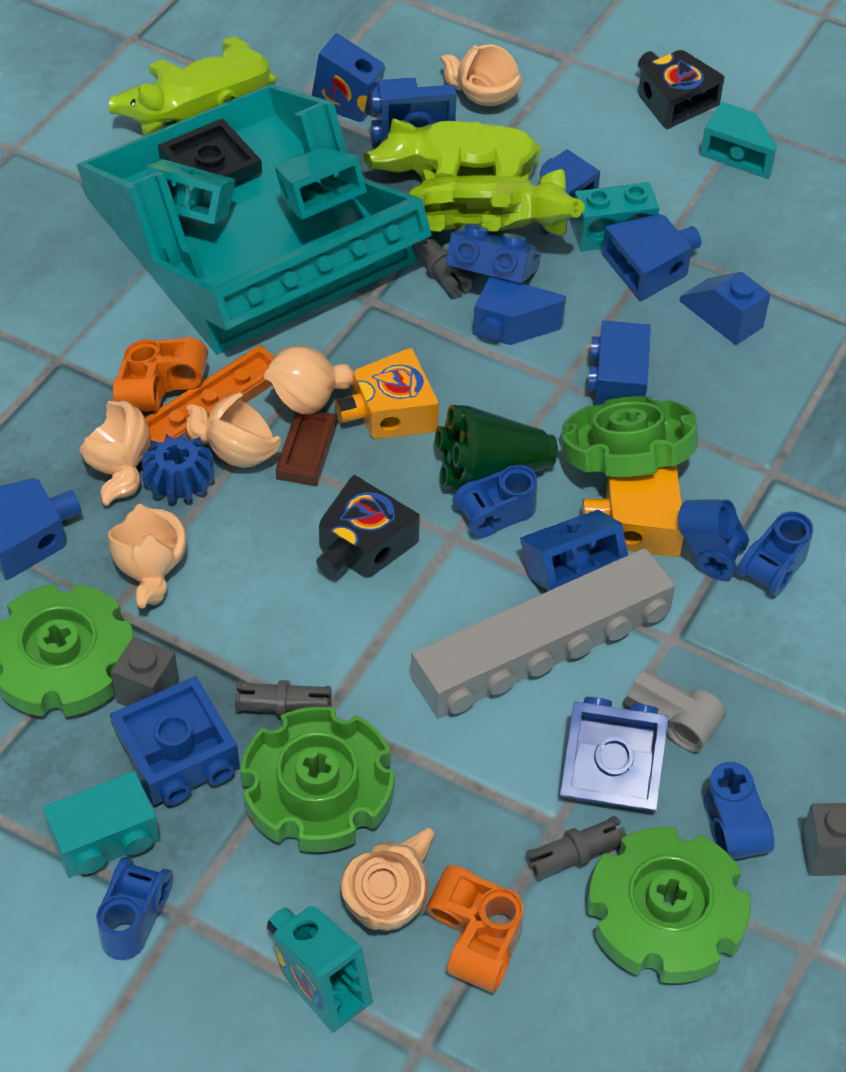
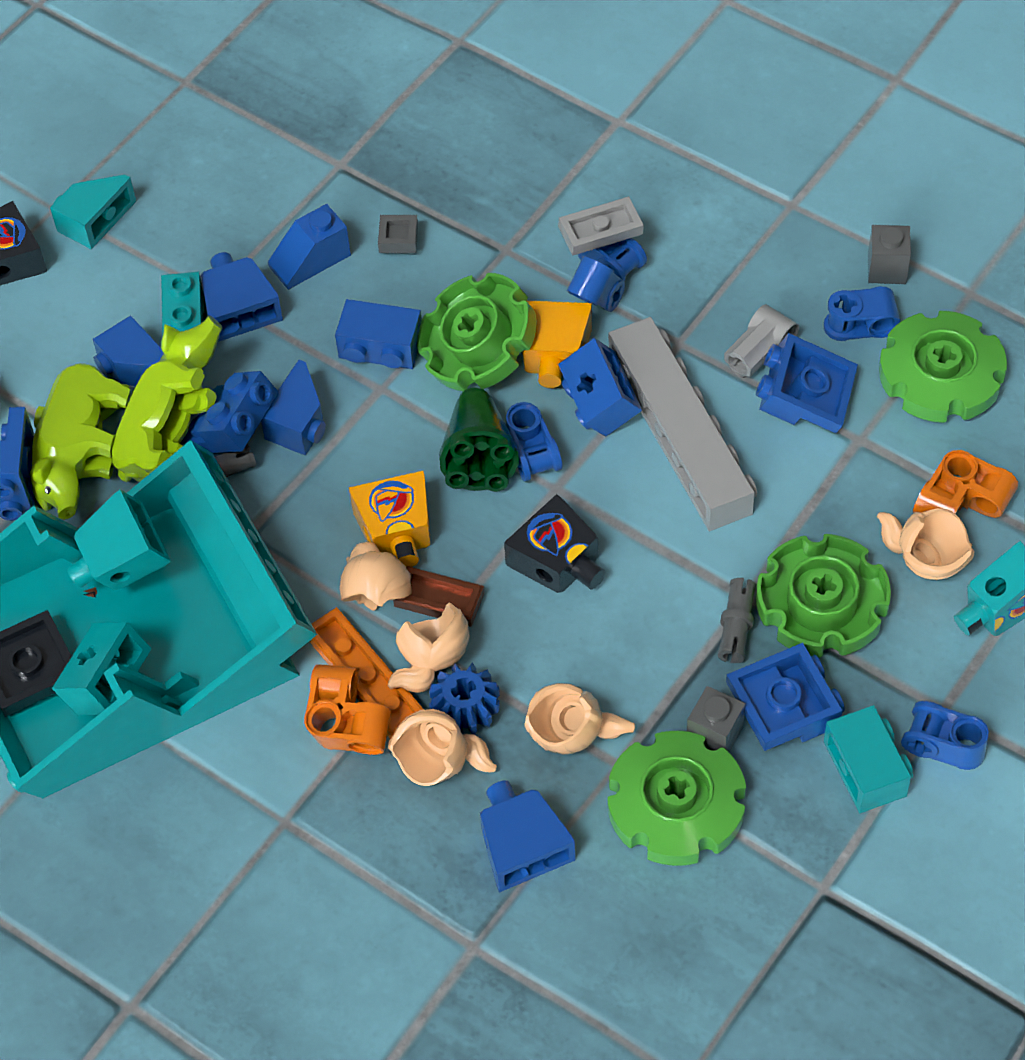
camera: 80 degrees left, 5 degrees up
dark grey pin [526,816,627,881] -> none
none -> dark grey plate [378,215,418,253]
none -> light grey plate [558,197,644,256]

